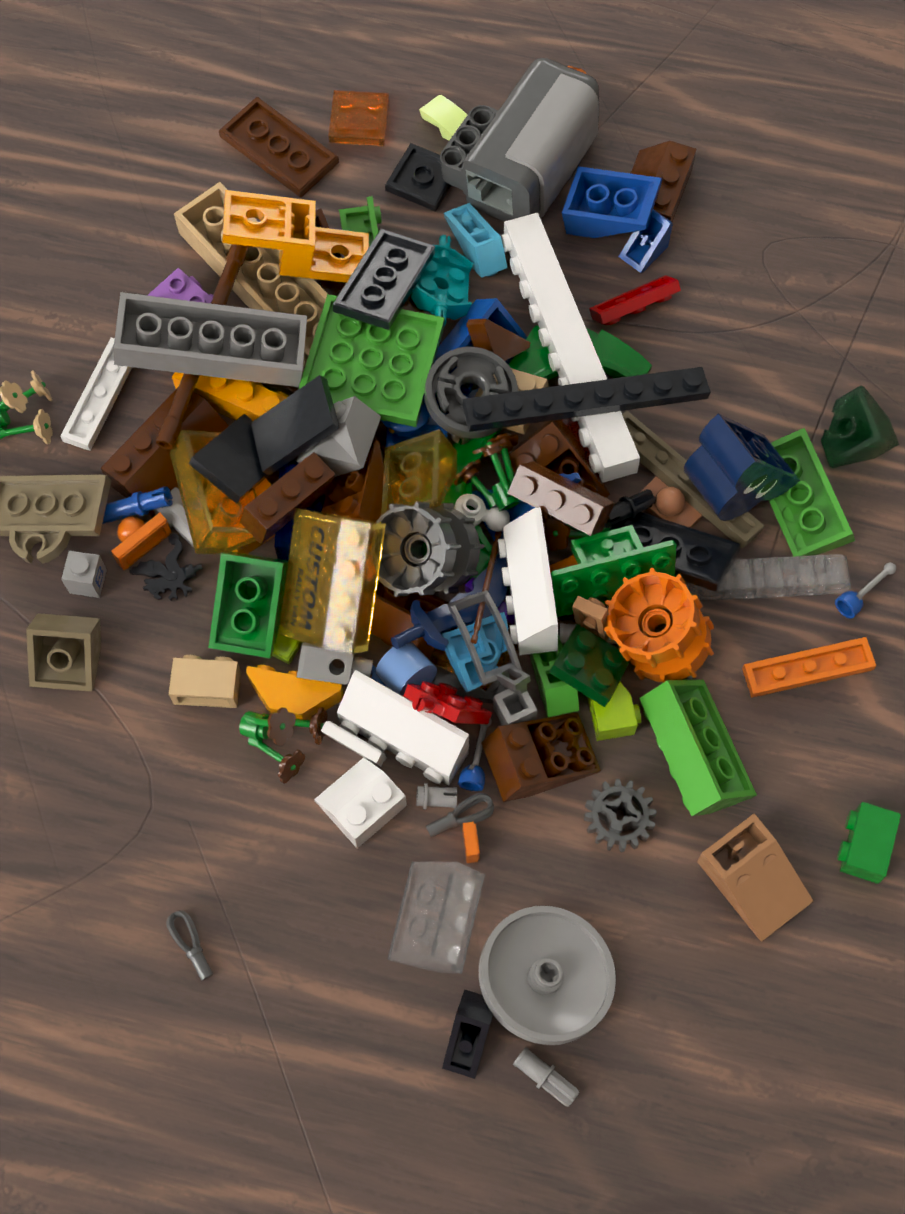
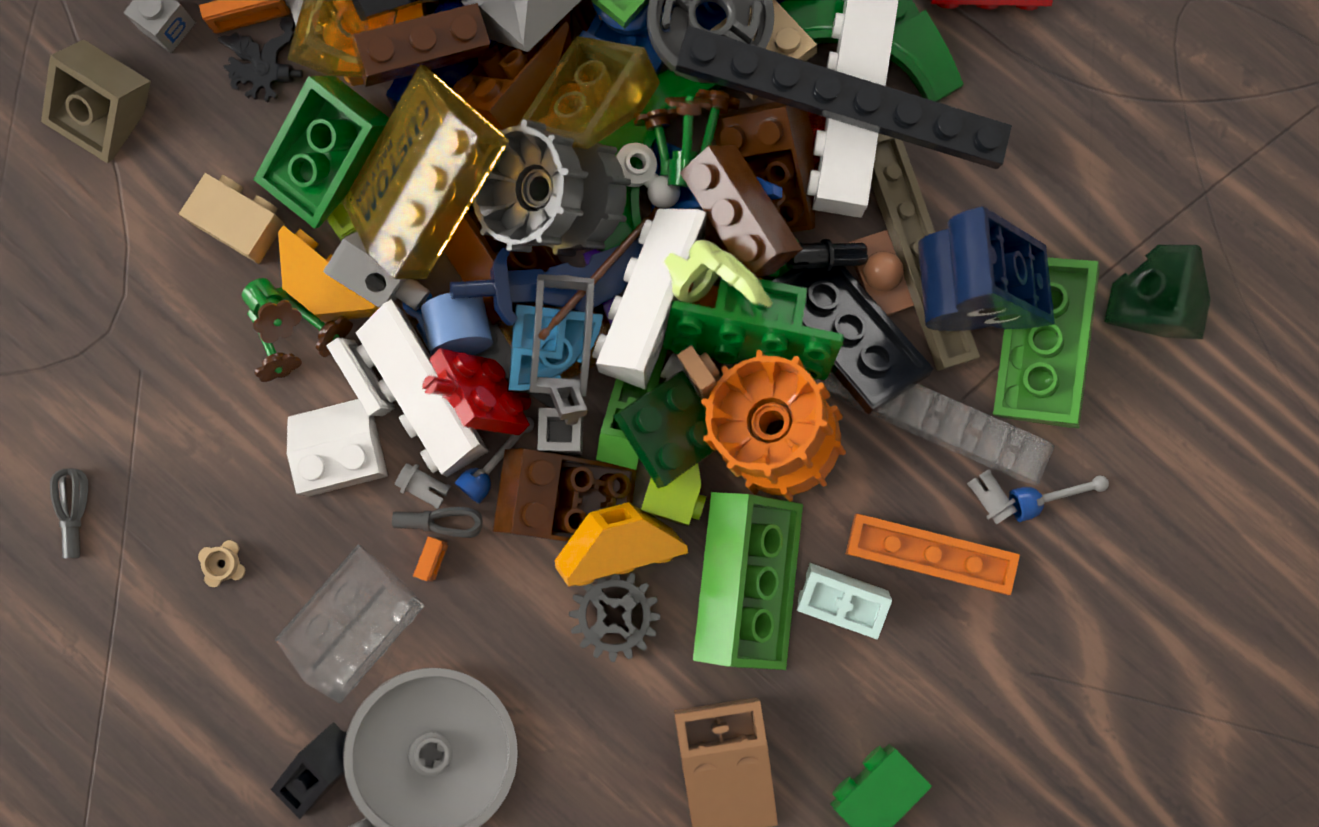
camera: 25 degrees right, 15 degrees up
none -> tan plate [198,540,246,587]
none -> light orange slope [554,502,688,587]
none -> yellowish green hair [664,240,772,307]
none -> light aqua hinge [797,563,892,640]
none -> light grey pin [967,469,1017,525]

